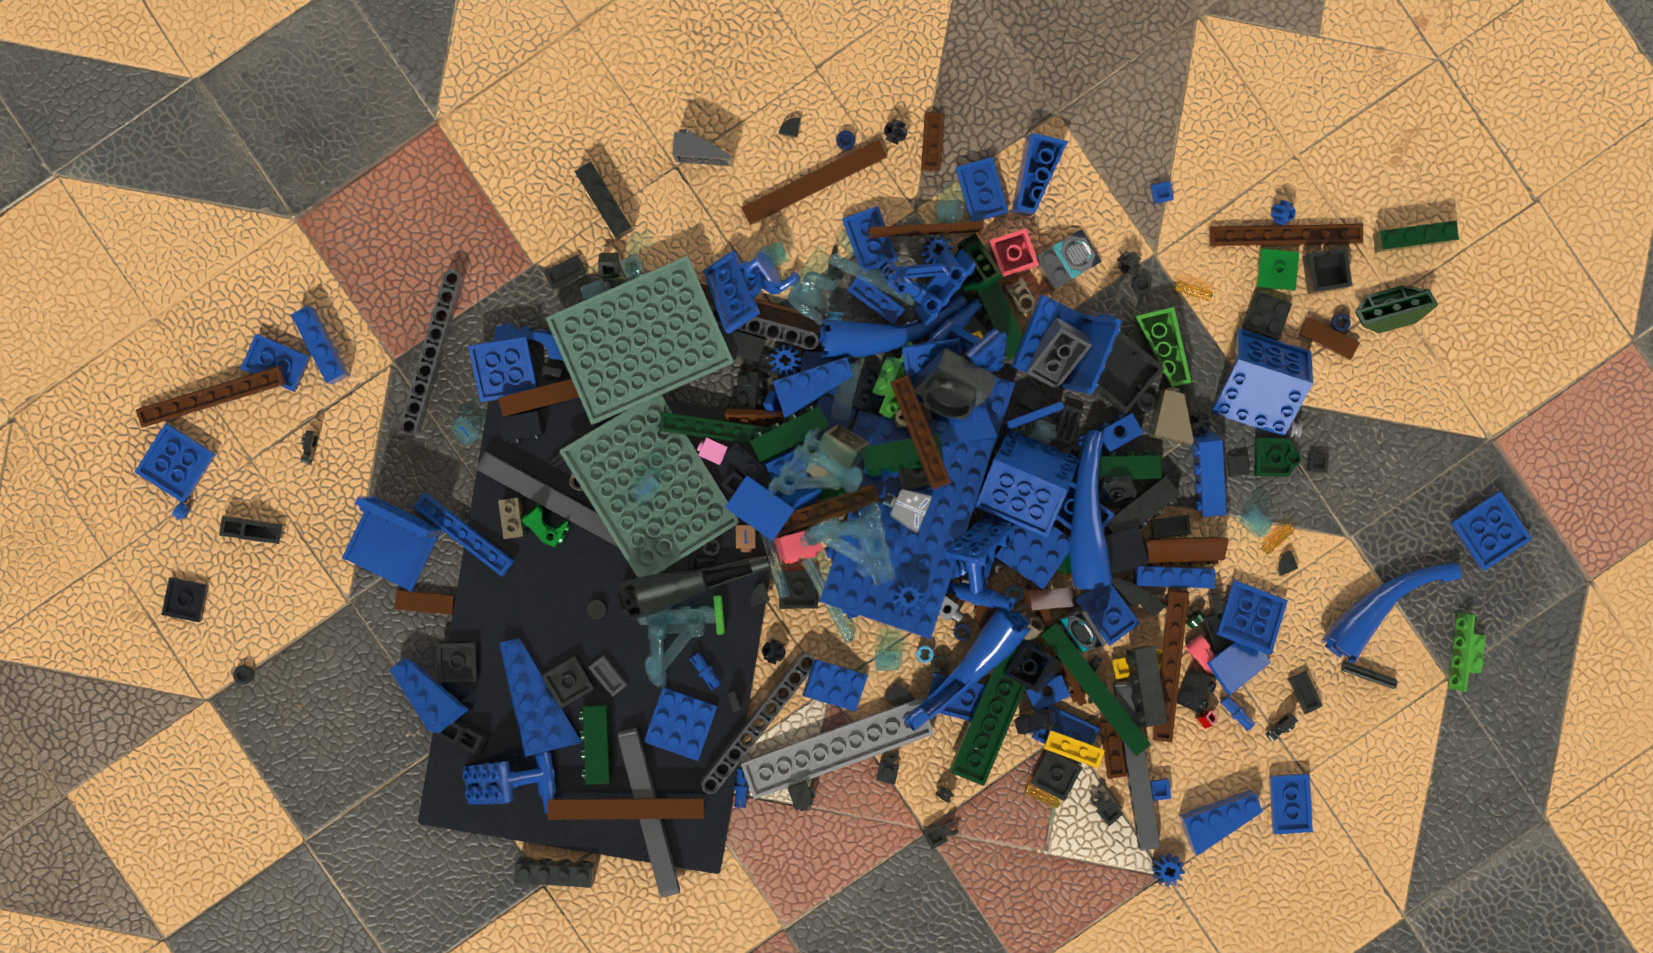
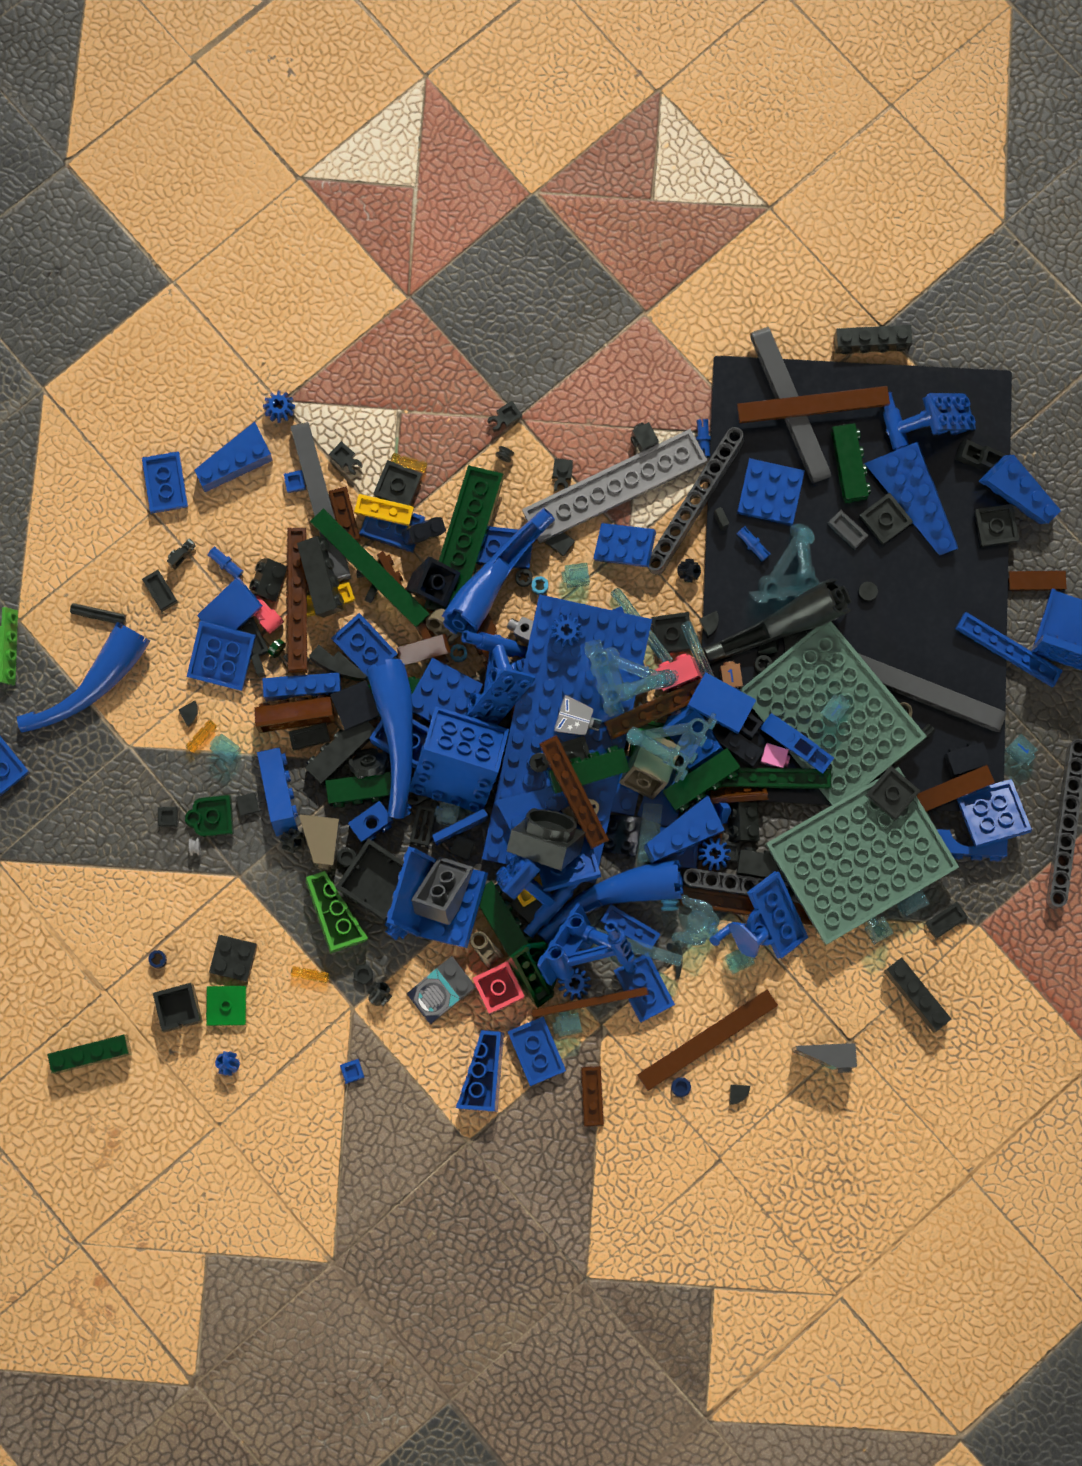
camera: 170 degrees right, 10 degrees down
dark tan brick [498,498,527,539] -> none
green tile [522,503,570,547] -> none
pearl dark grey tile [542,366,565,378] -> none
pearl dark grey plate [598,253,620,278] -> none
bright green tile [713,594,725,635] -> none
bright green bracket [872,341,914,420] -> none
black gear [884,119,907,145] -> none
dark blue bush [953,623,971,641] -> none
blue brick [1025,673,1070,712] -> none
slope [1057,606,1106,653] -> none
red piece [1195,710,1218,729] -> none
reddish brown tile [1209,224,1364,247] -> none
bracket [1212,328,1313,436] -> none
reddish brown tile [1298,317,1360,360] -> none
dark green wedge [1355,285,1438,333] -> none
none -> pearl dark grey wheel [529,753,549,772]
none -> blue slope [760,713,834,774]
none -> pearl dark grey plate [865,766,920,821]

